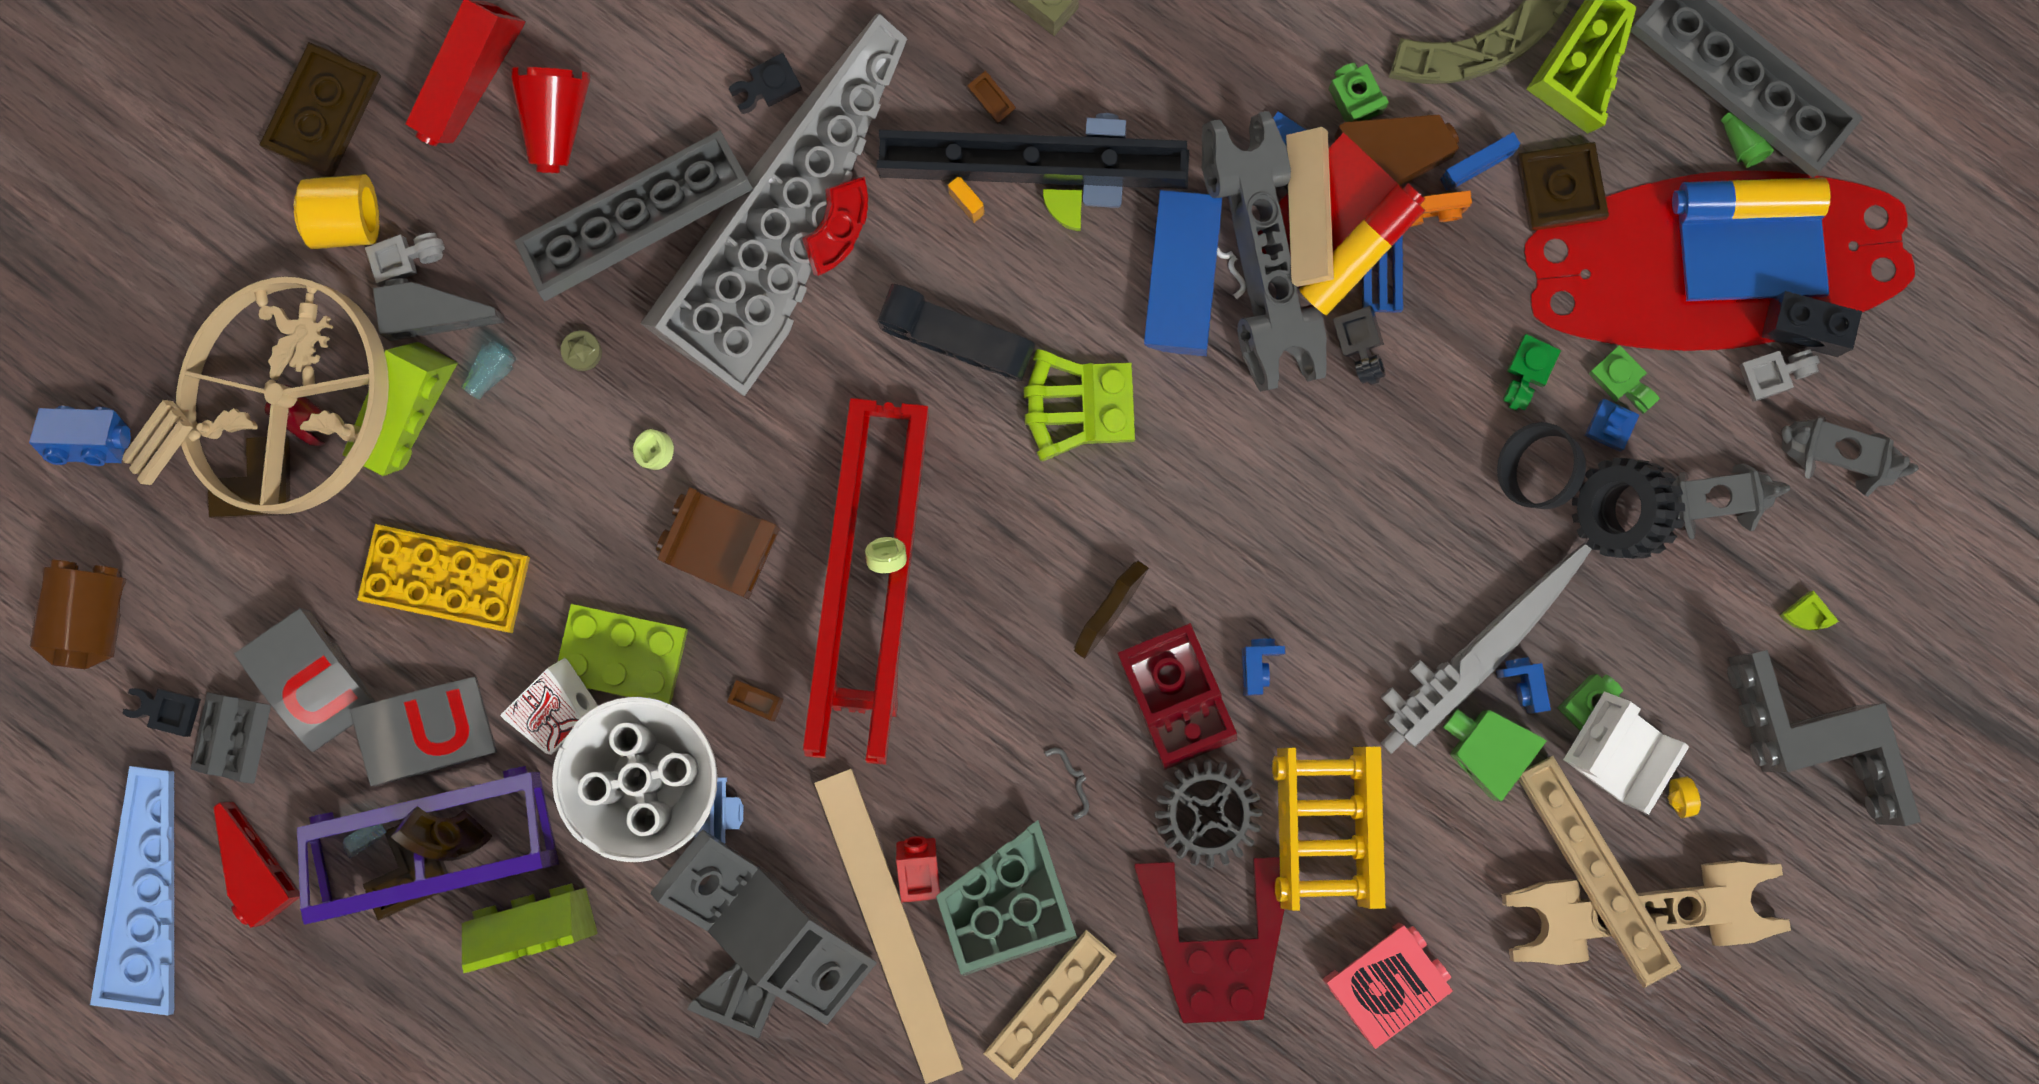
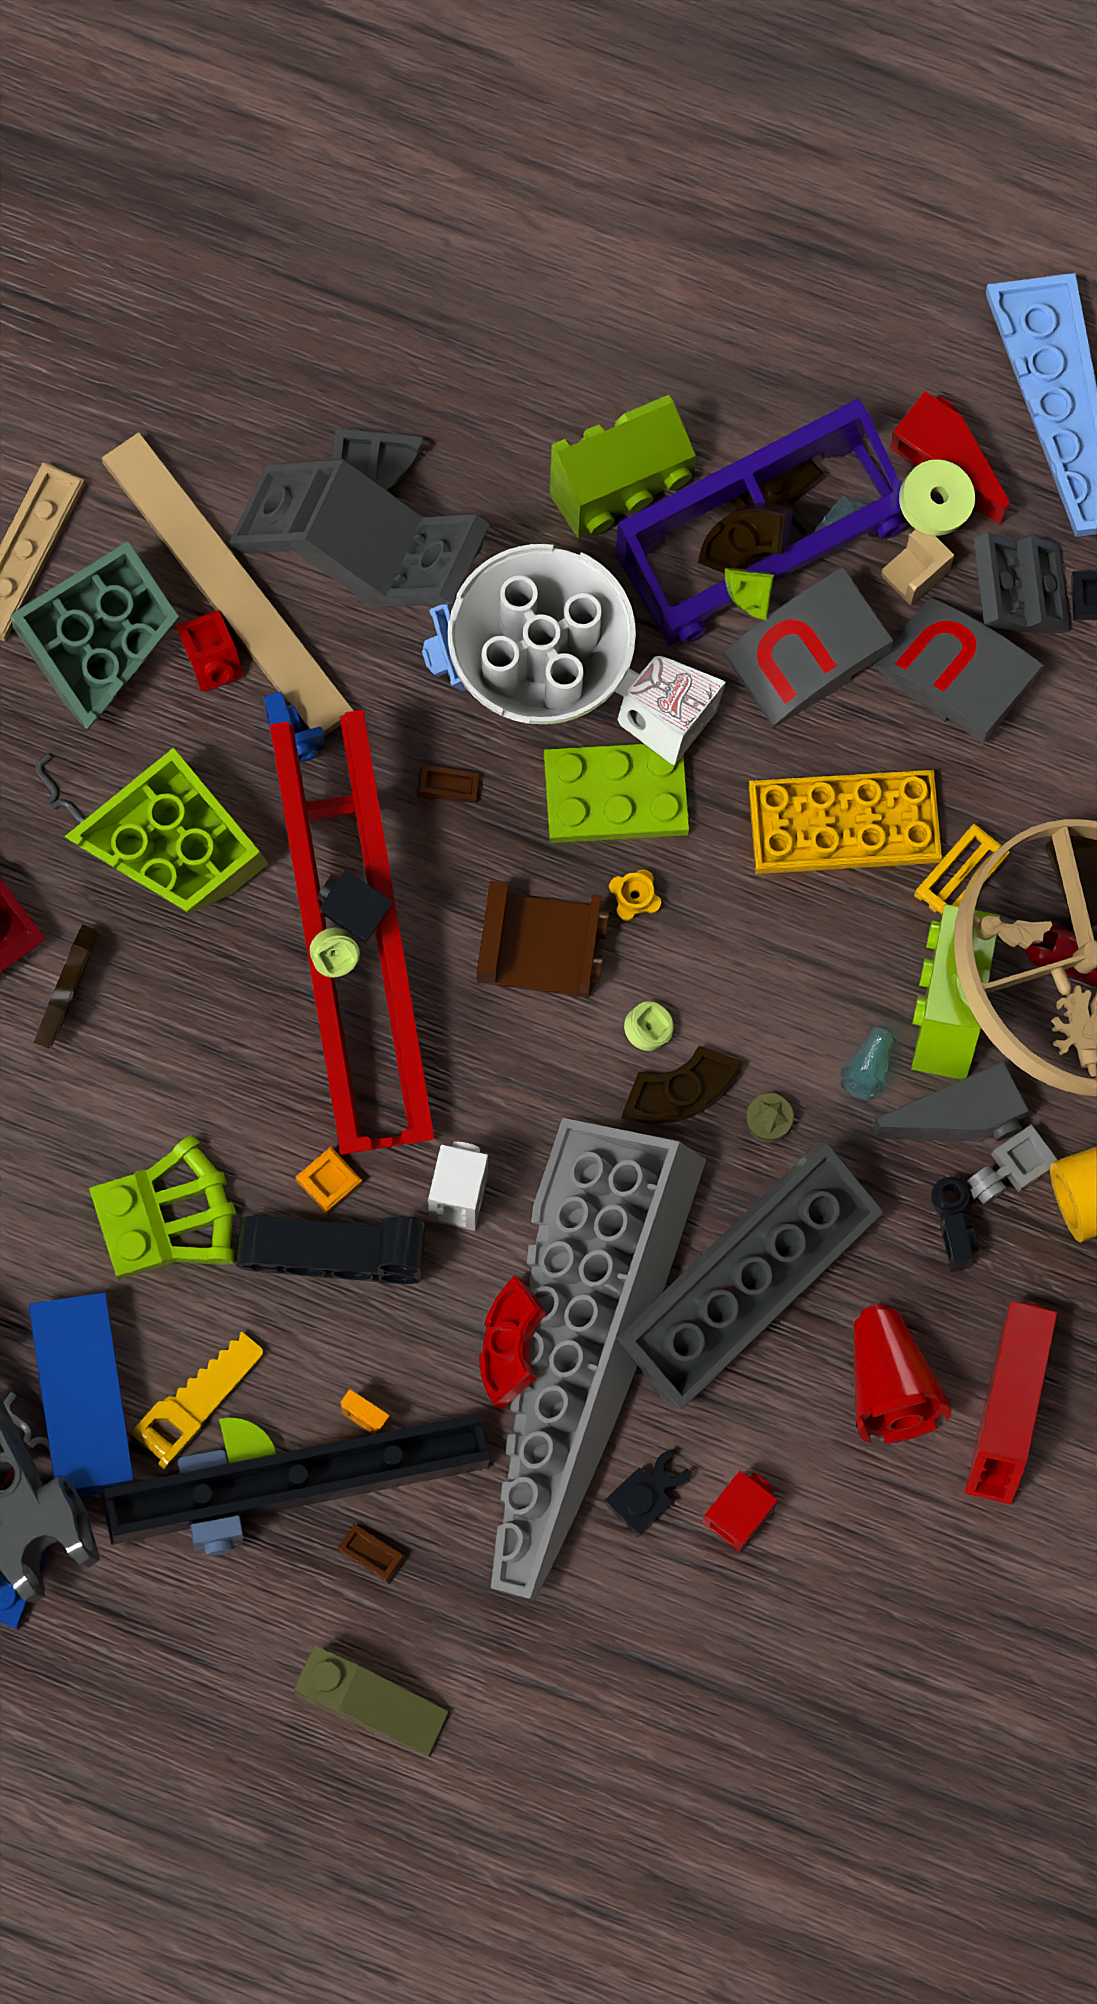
camera: 155 degrees right, 10 degrees down
none -> lime wedge [64,748,268,913]
none -> yellow piece [131,1331,263,1470]
none -> blue bracket [264,692,325,762]
none -> light orange tile [295,1146,363,1215]
none -> black brick [316,870,393,944]
none -> white brick [428,1142,488,1231]
none -> yellow plate [609,869,661,921]
none -> dark brown tile [622,1046,743,1124]
none -> red brick [702,1470,778,1553]
none -> lime tile [725,568,774,620]
none -> tan panel [881,529,954,605]
none -> yellowish green piece [899,460,975,536]
none -> yellow tile [914,824,1010,914]
none -> black plate [931,1177,979,1272]

